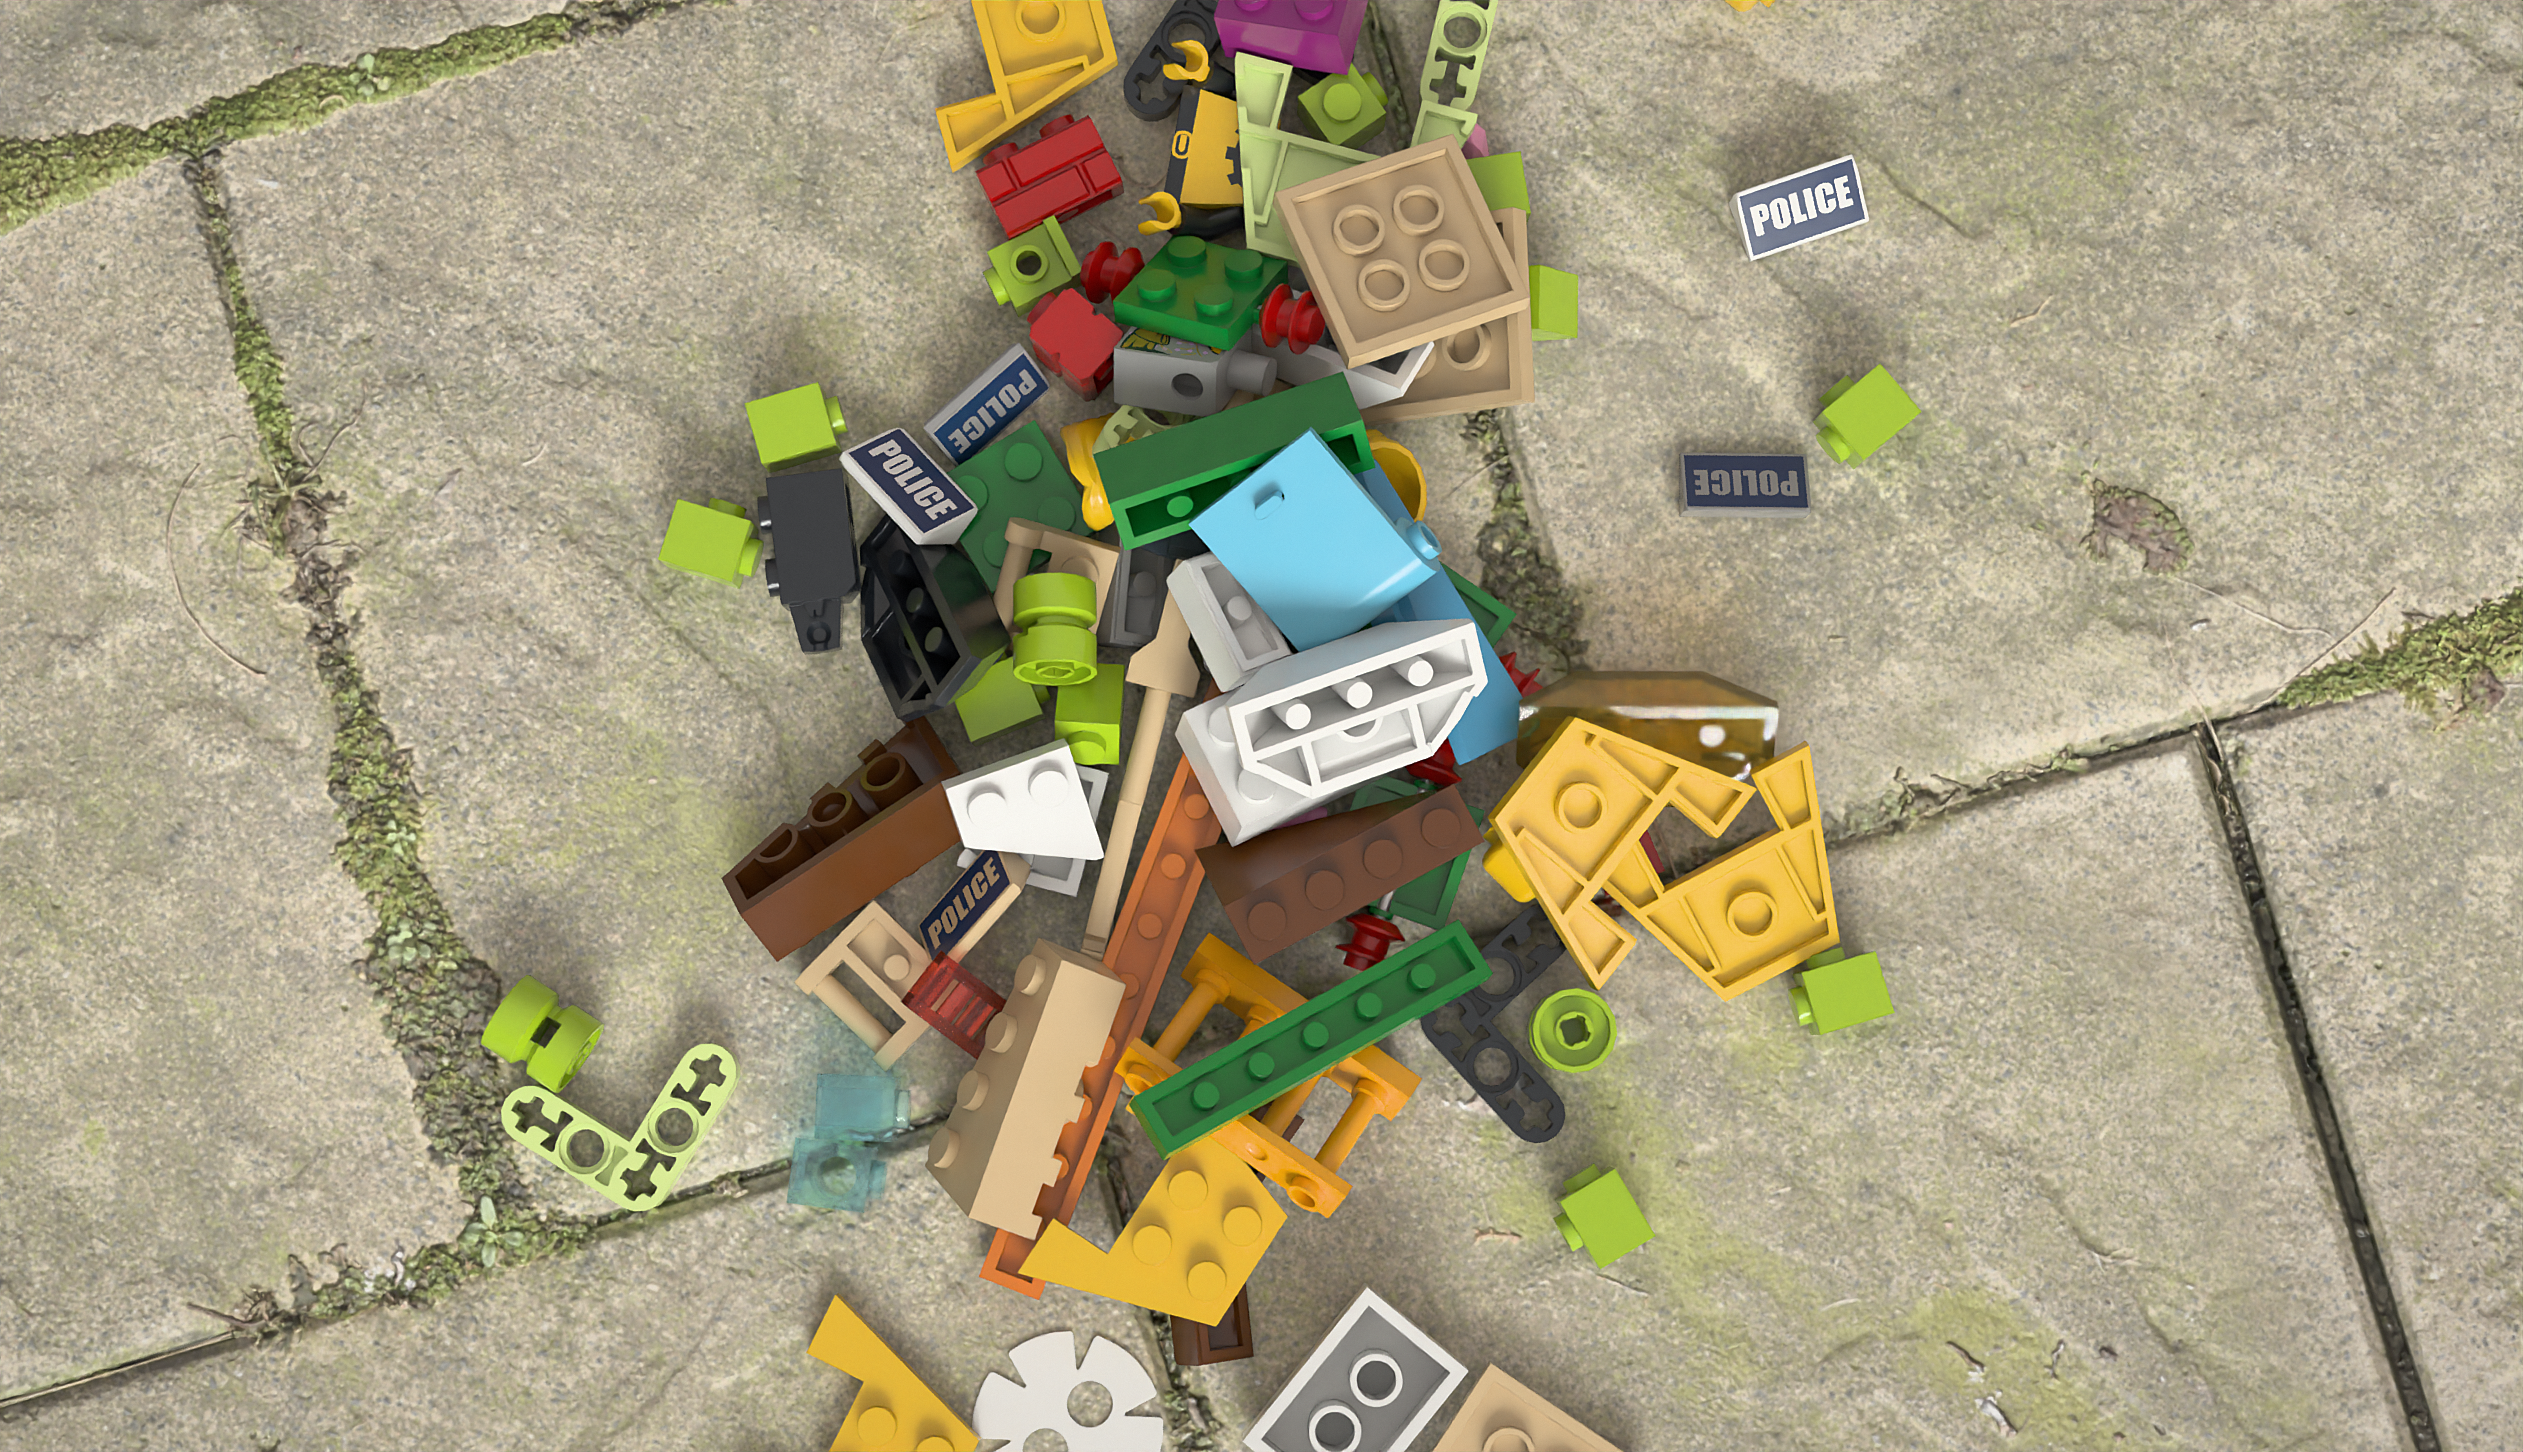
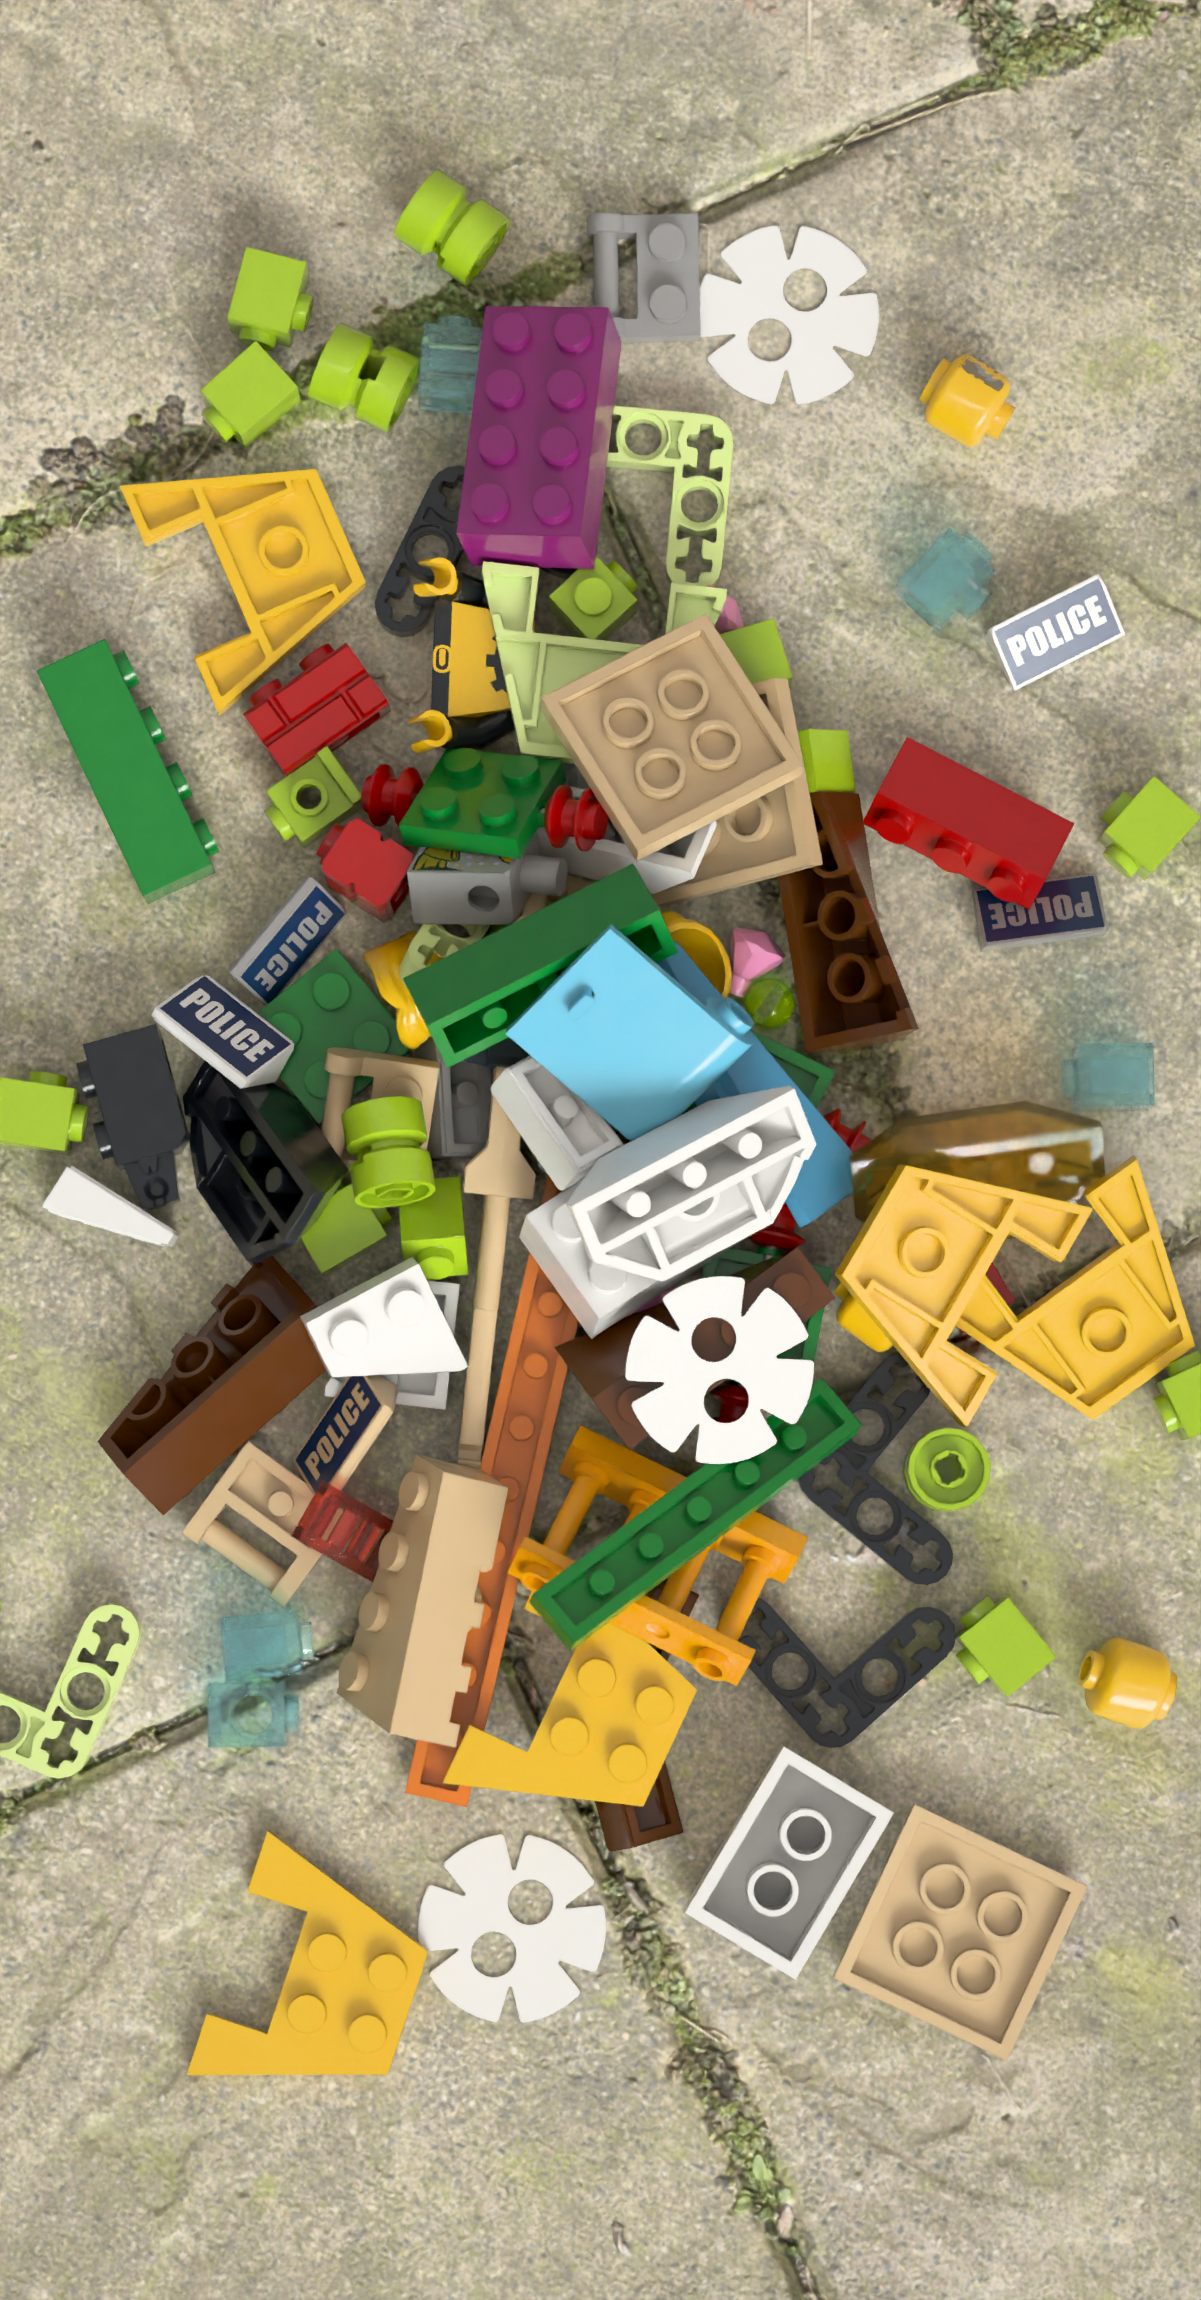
camera: 10 degrees left, 0 degrees up
lime brick [744,382,848,473] -> none
none -> green brick [36,639,219,904]
none -> white slope [42,1166,179,1247]
none -> white piece [626,1276,814,1464]
none -> black beam [721,1598,956,1748]
none -> bright pink rock [730,927,786,998]
none -> clear neon green hinge [744,979,795,1030]
none -> reddish brown wedge [778,791,919,1052]
none -> red brick [863,737,1075,910]
none -> clear light blue brick [894,527,995,635]
none -> clear light blue brick [1061,1043,1155,1112]
none -> yellow head [1078,1637,1177,1729]

